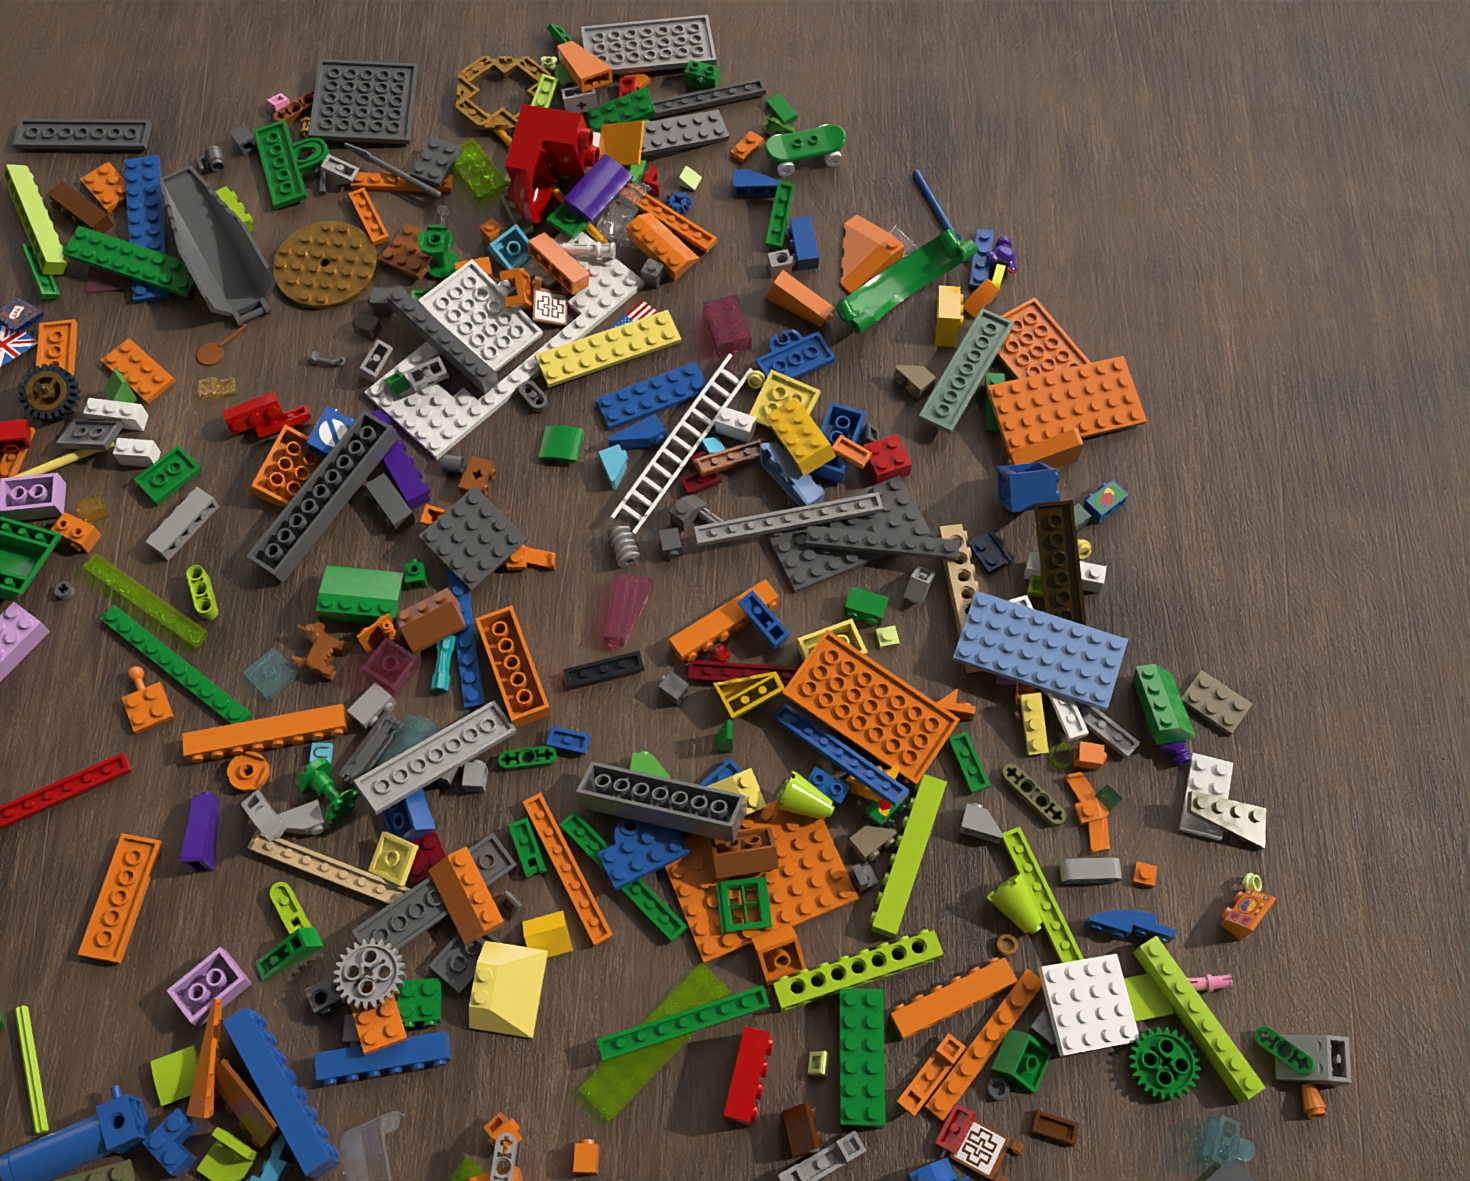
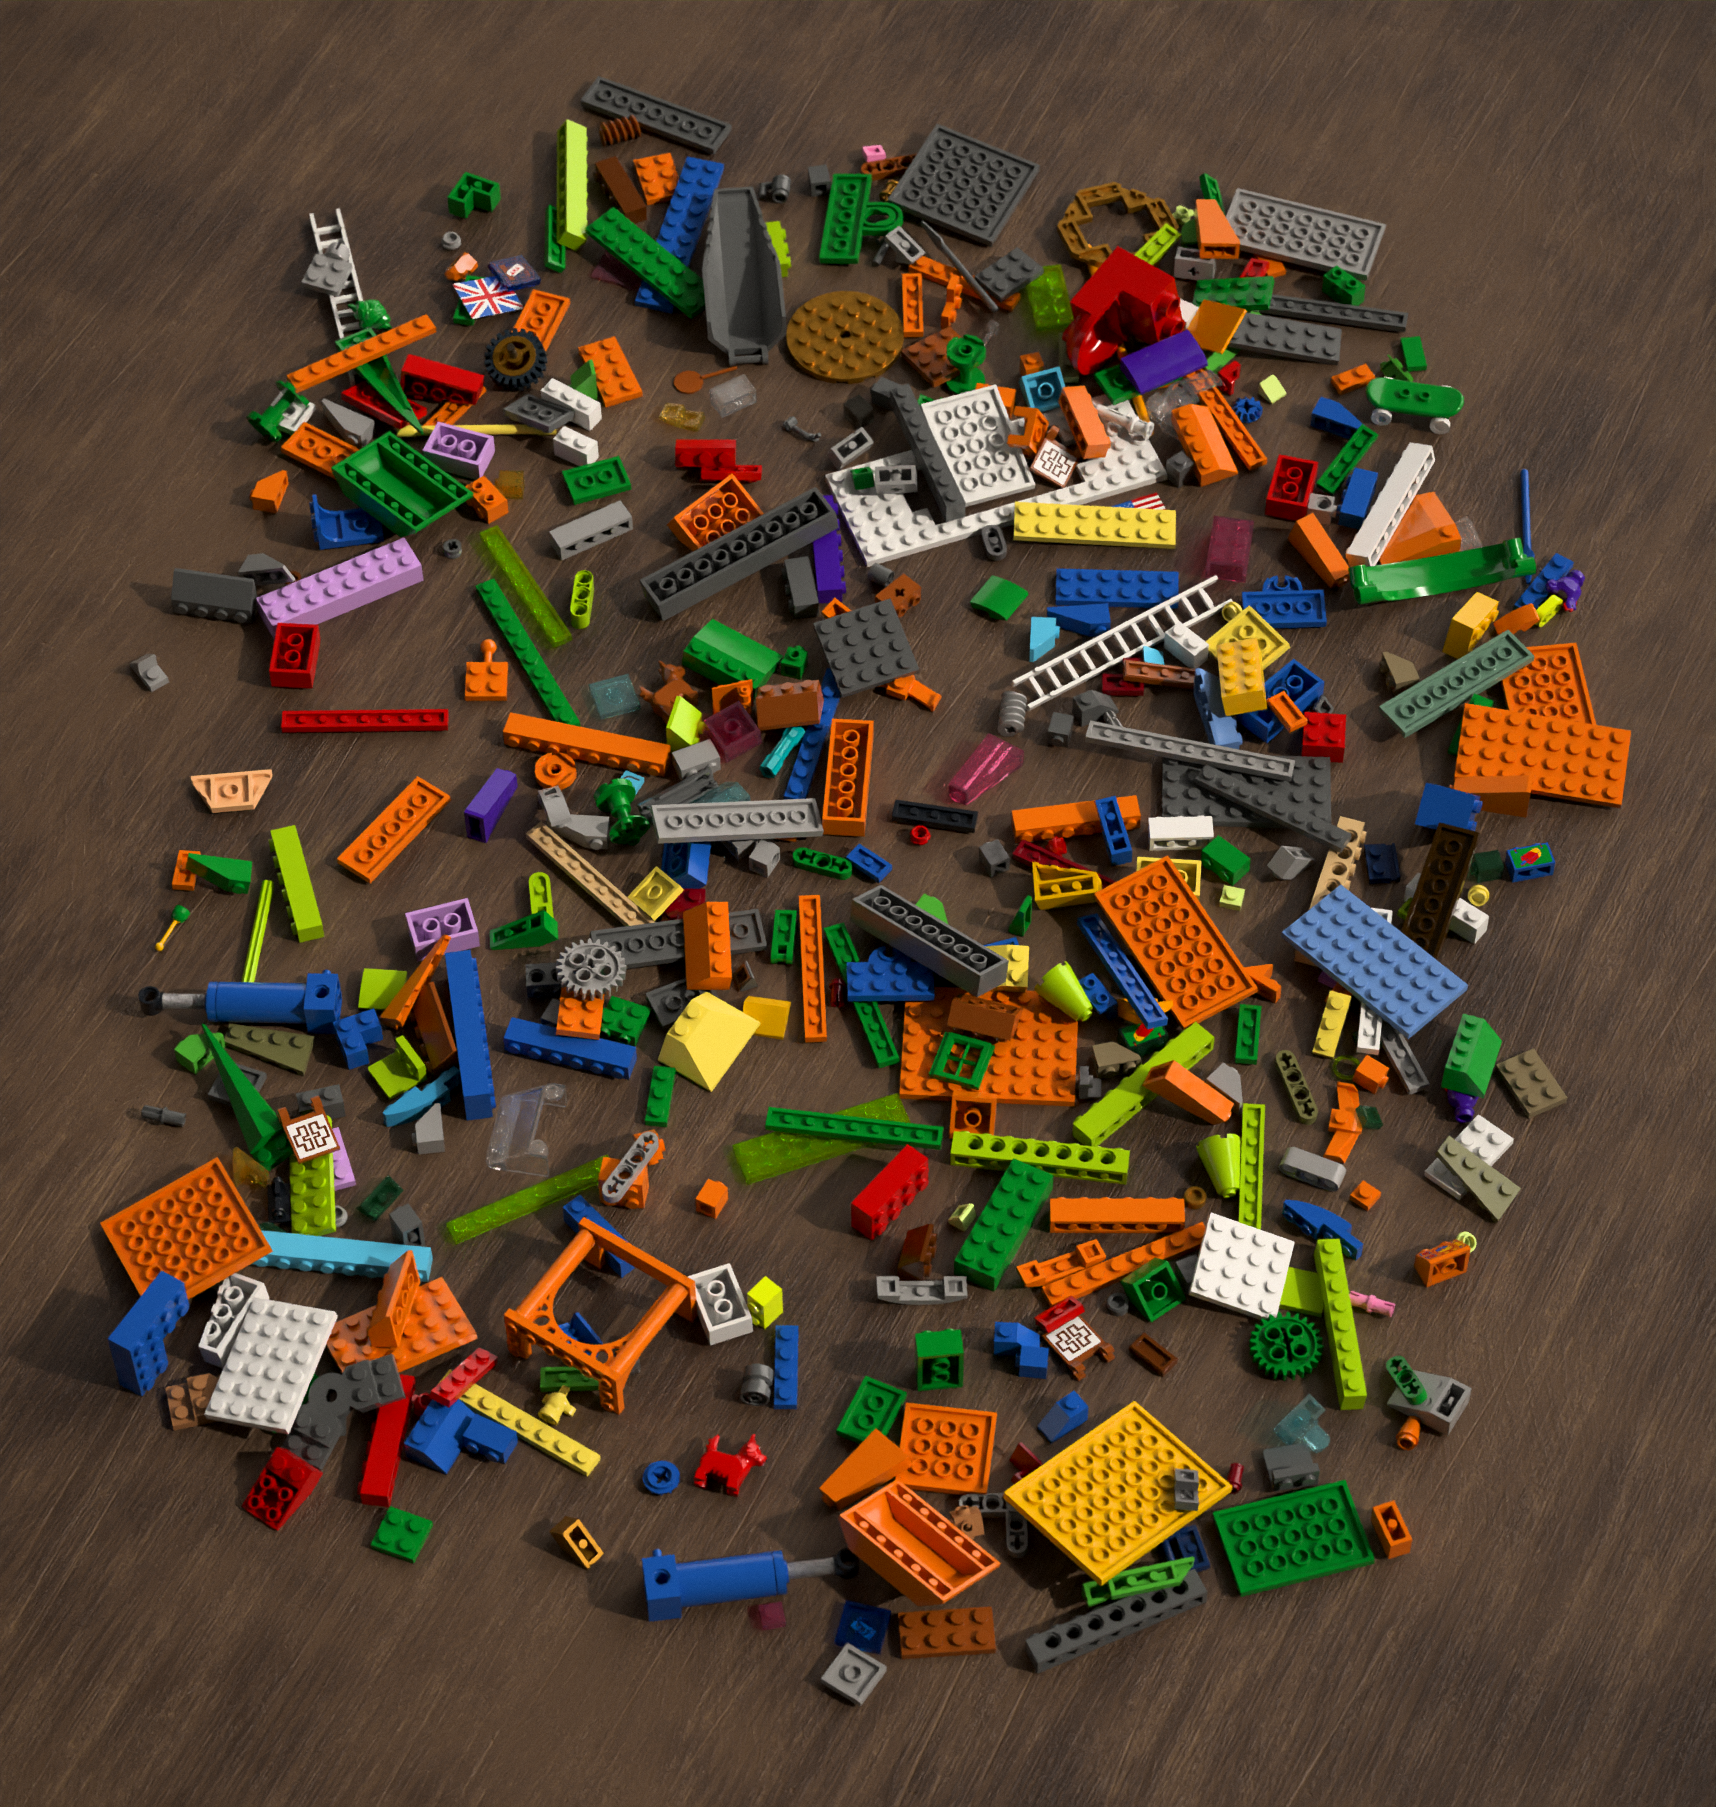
camera: 25 degrees right, 10 degrees down
blue brick [303,406,355,459] -> none
none -> lime brick [268,825,324,943]
none -> dark orange piece [599,115,641,147]
none -> green plate [645,1066,676,1127]
none -> lime slope [666,696,705,754]
none -> clear brick [710,374,756,418]
none -> dark red pin [829,978,846,1007]
none -> red plate [910,825,931,845]
none -> orange plate [941,274,962,329]
none -> orange slope [1142,1060,1234,1125]
none -> white brick [1148,816,1214,851]
none -> red brick [1265,454,1318,521]
none -> white brick [1346,442,1435,567]

